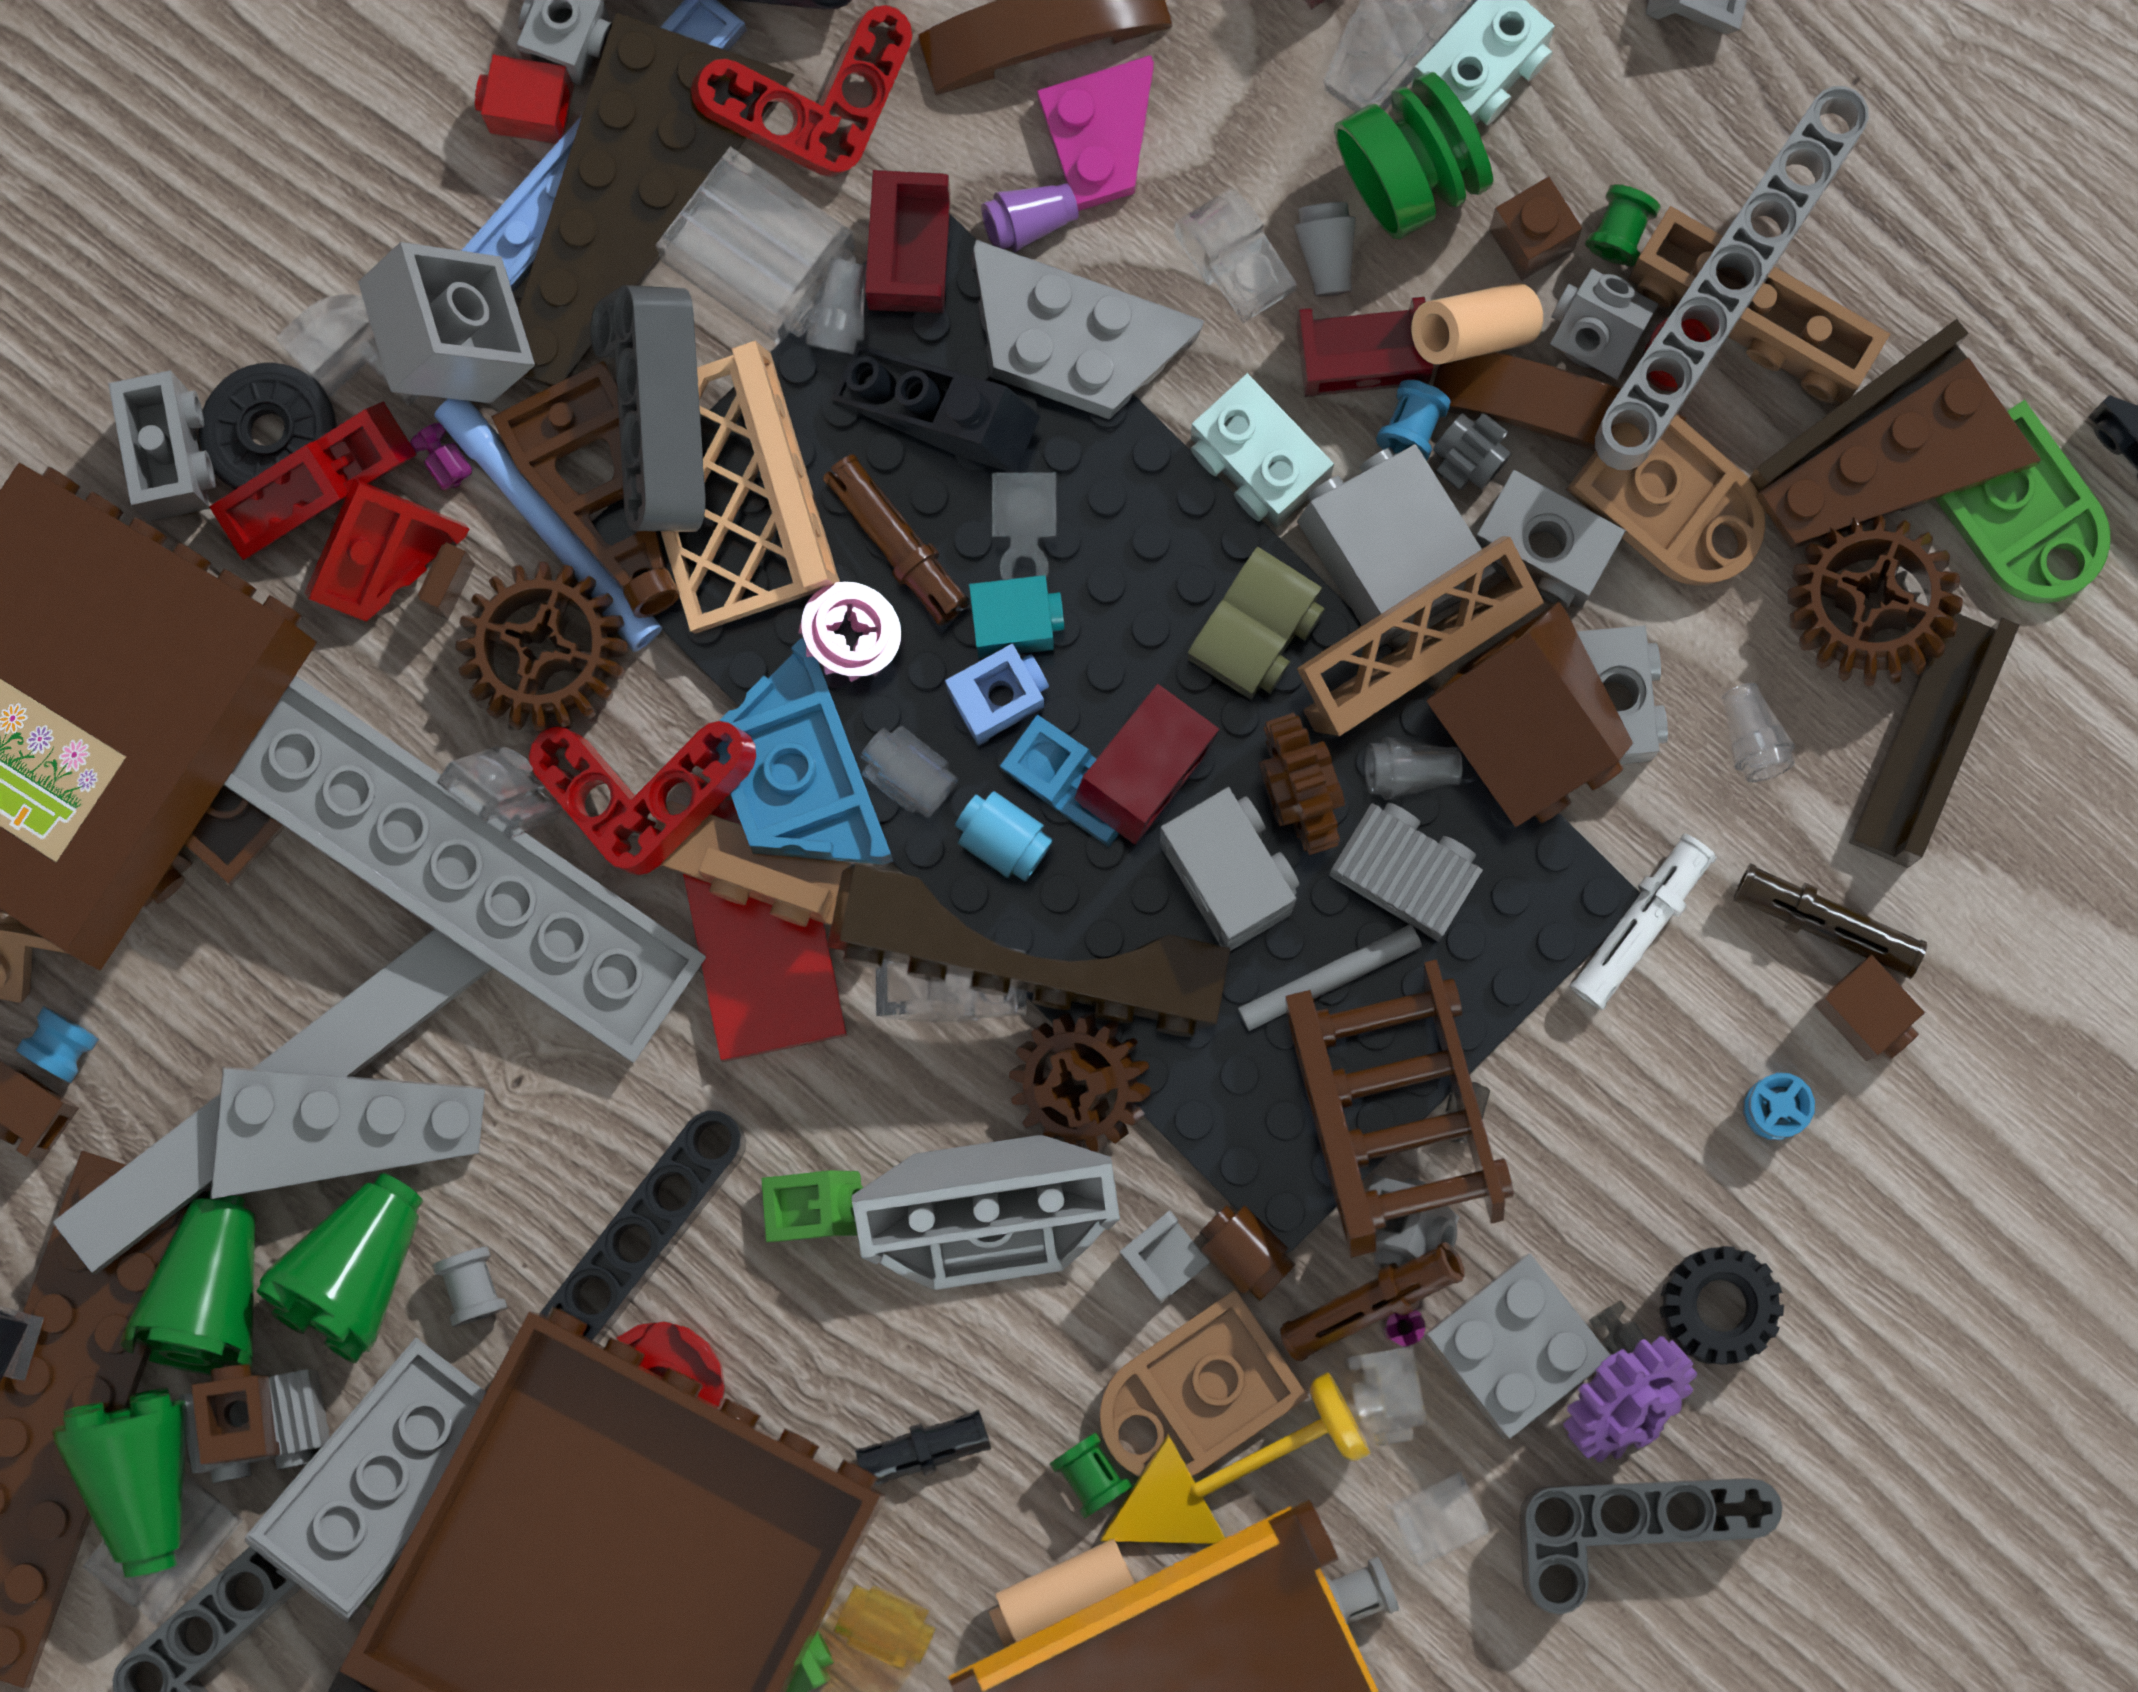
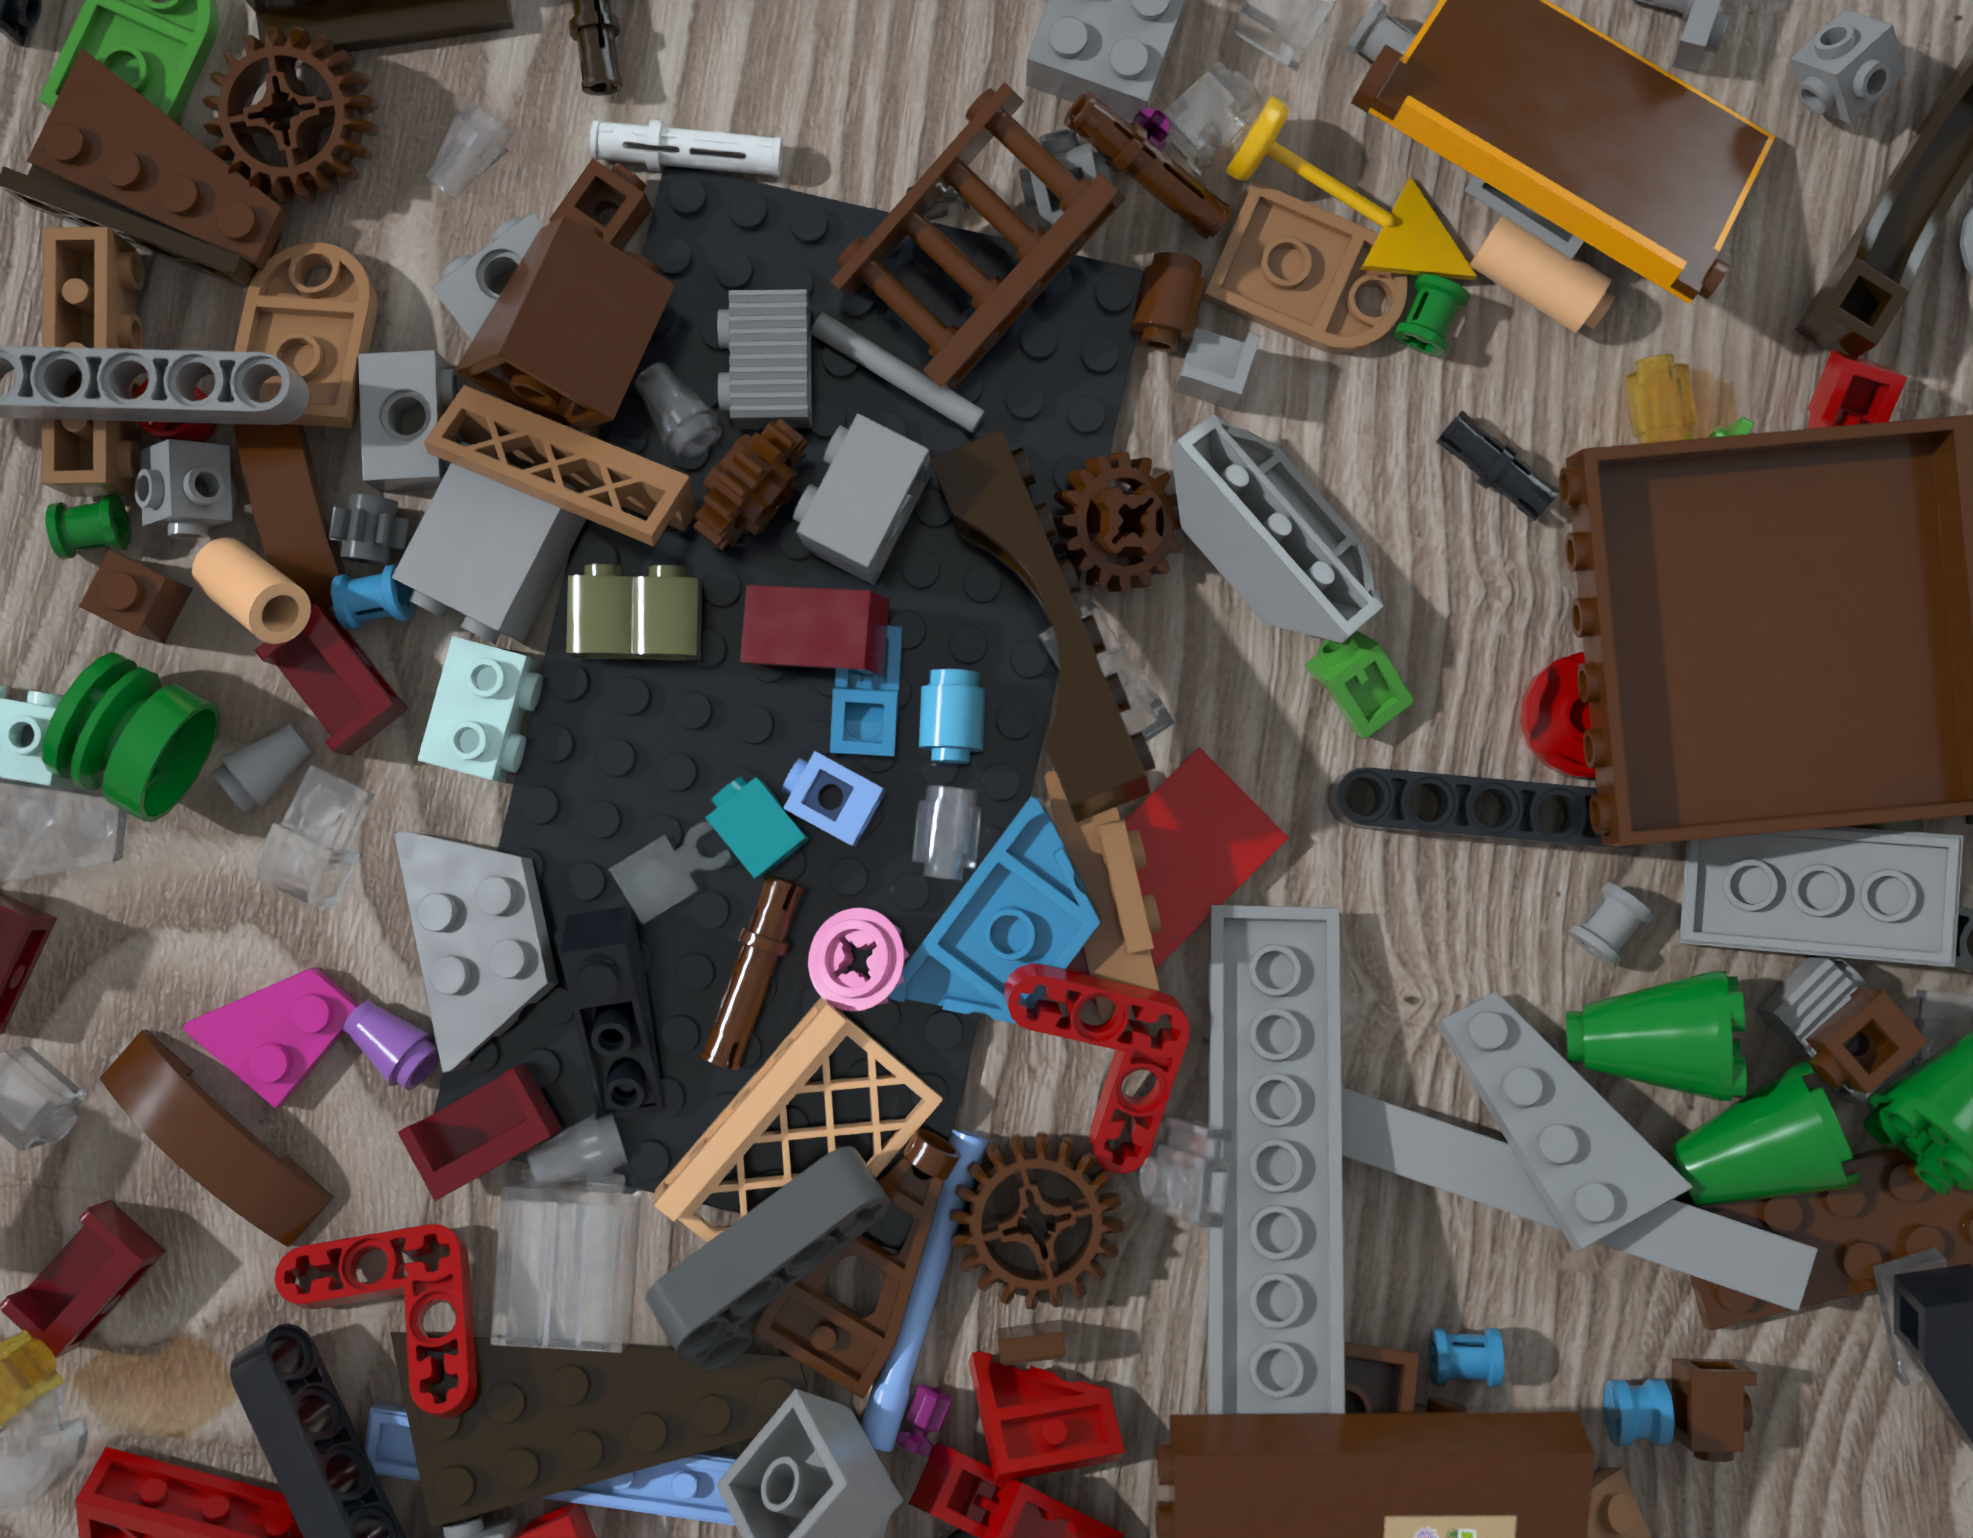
camera: 125 degrees left, 5 degrees up
none -> reddish brown brick [549,158,652,251]
none -> dark azure bush [1429,1327,1504,1387]

